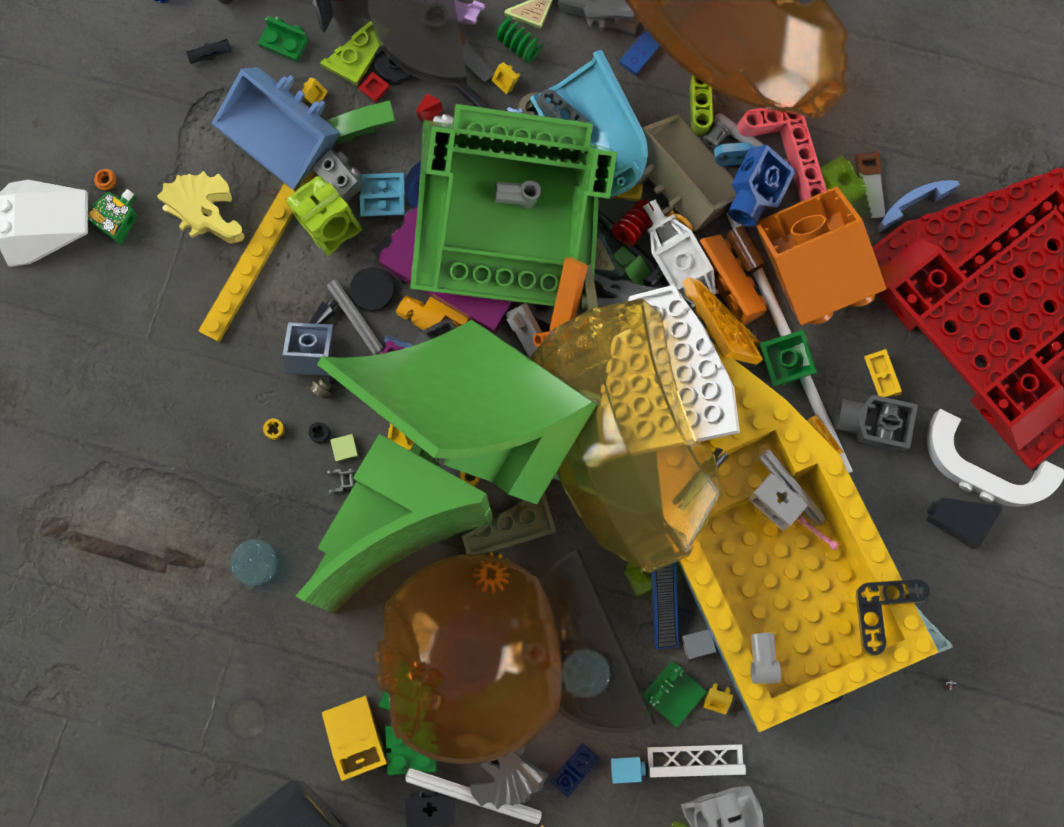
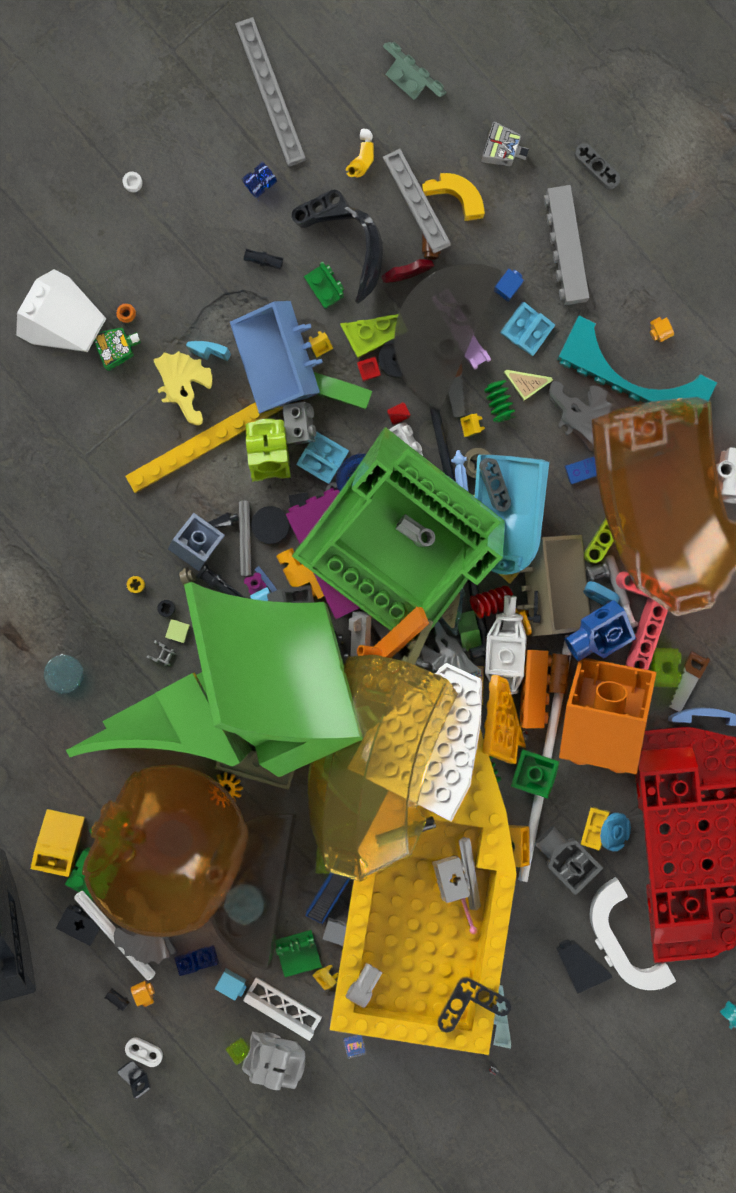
camera: 25 degrees right, 10 degrees up
none -> white tile [123,172,143,192]
none -> medium azure slope [186,341,231,361]
none -> clear tile [343,1035,366,1059]
none -> black piece [528,591,540,623]
none -> dark azure tile [600,812,631,851]

